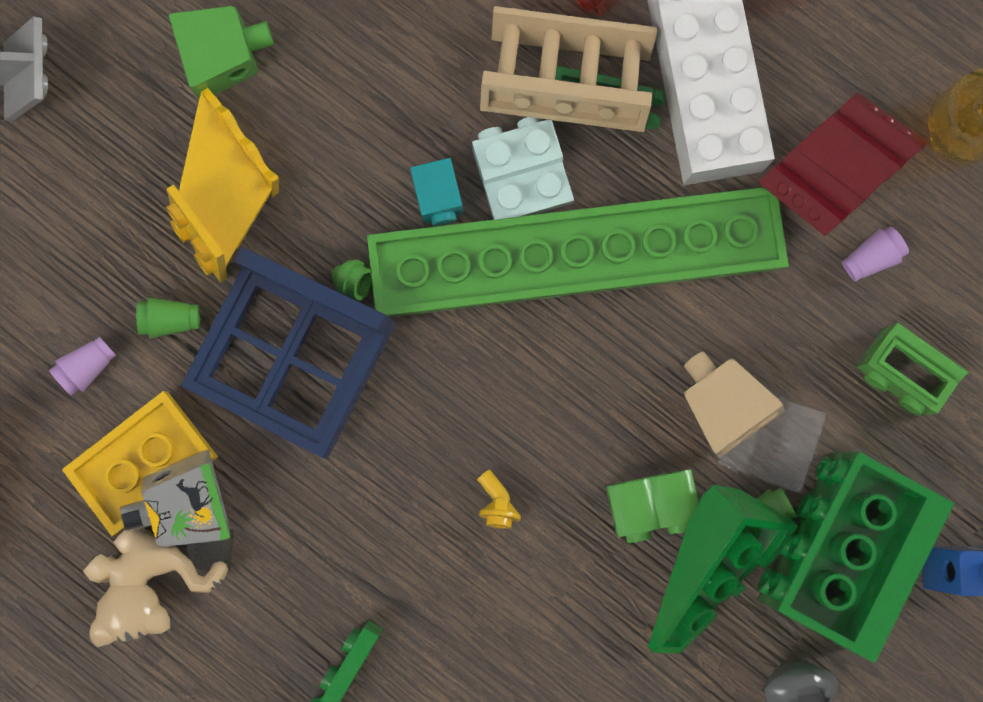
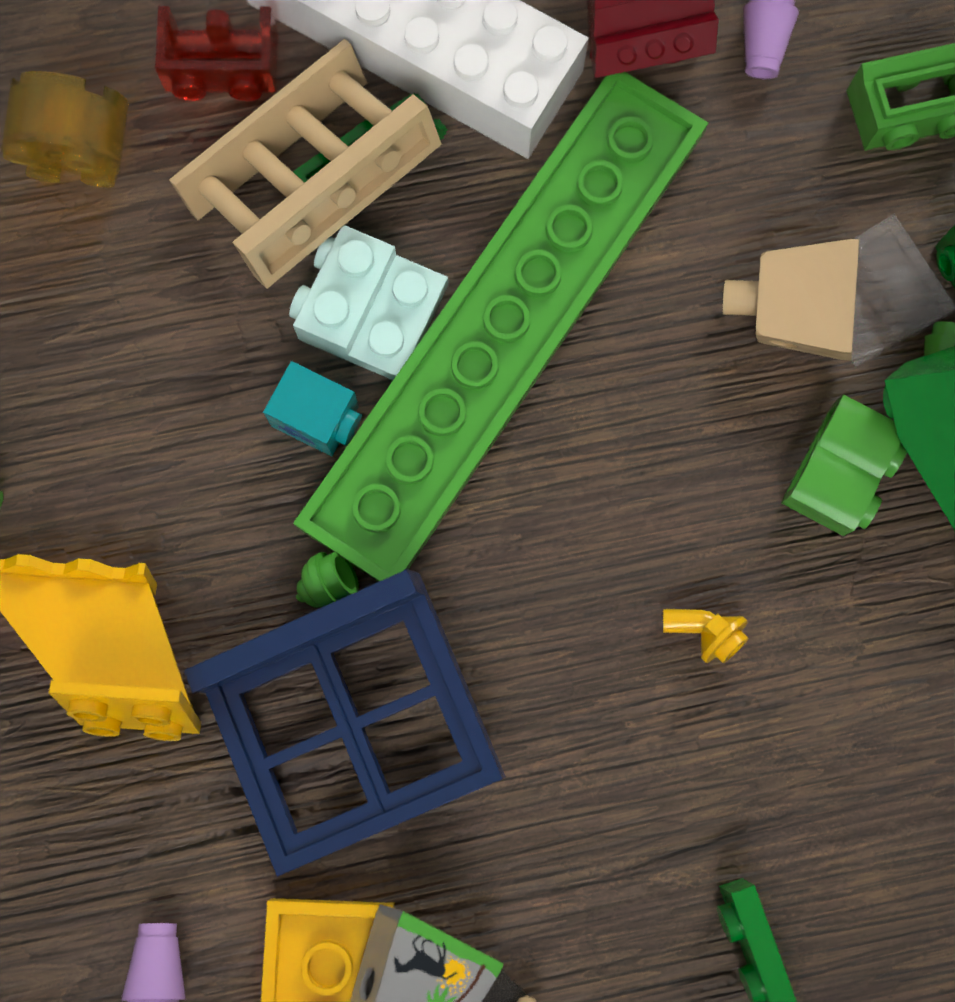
camera: 50 degrees left, 5 degrees down
bright green cone [136,297,200,339] -> none

